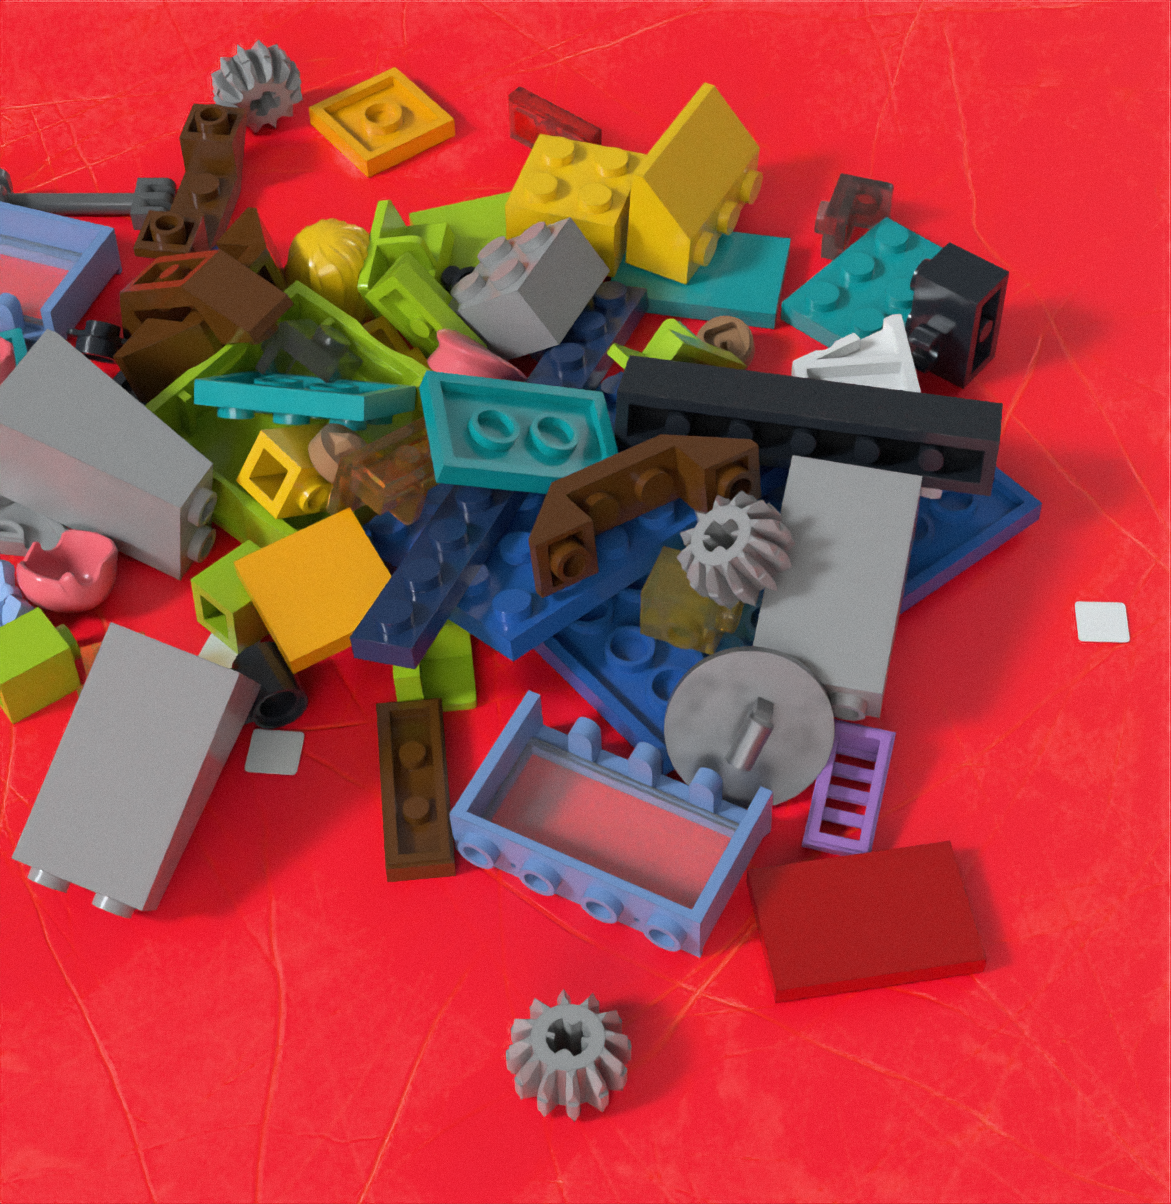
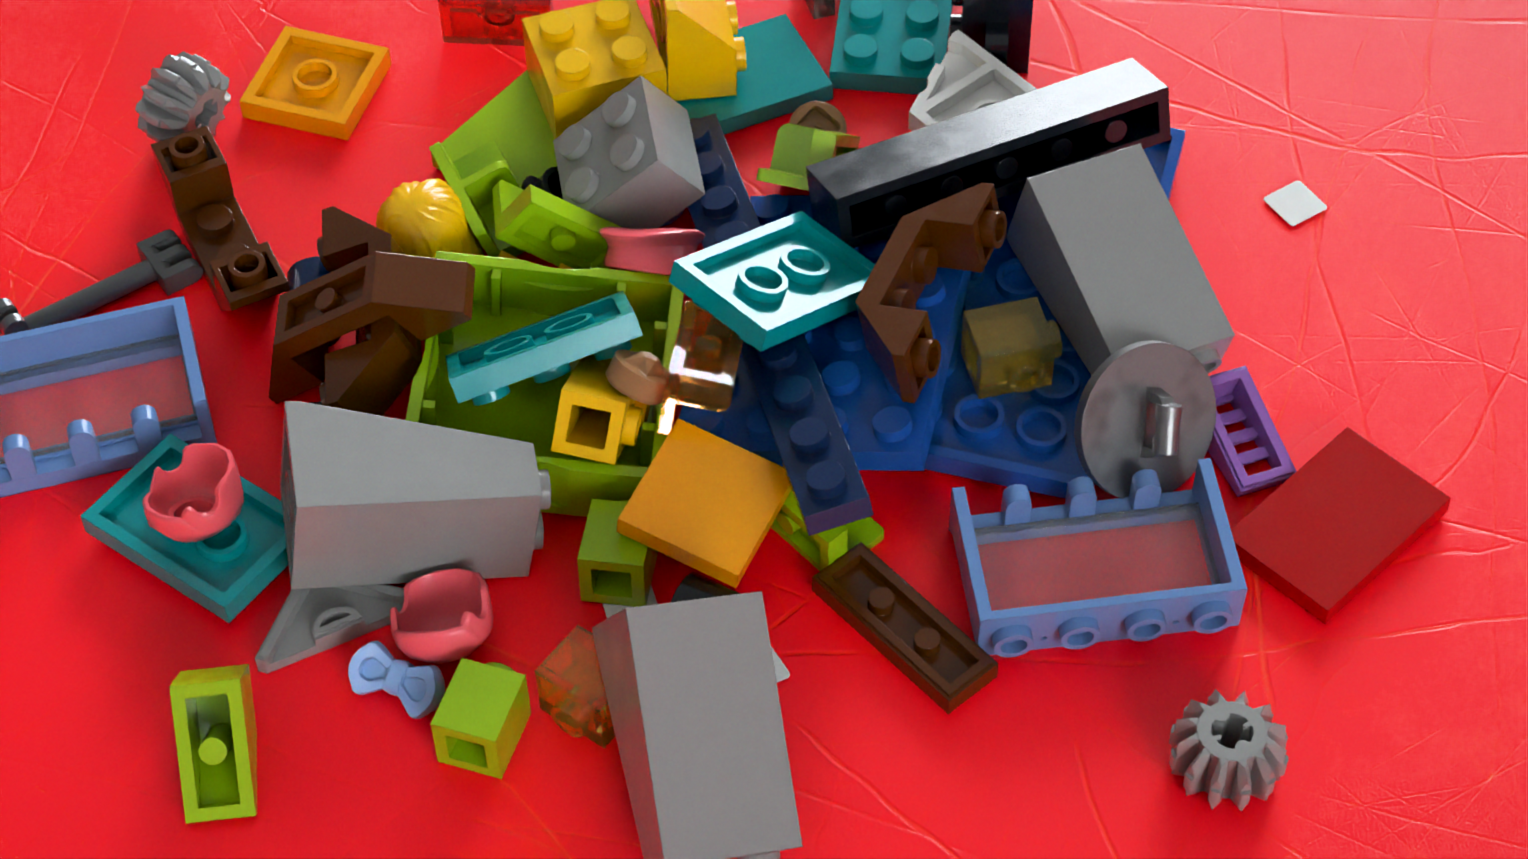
camera: 35 degrees left, 0 degrees up
black plate [66,320,128,364] -> none
clear smoke bracket [255,318,364,383] -> none
light grey gear [677,491,796,610] -> none

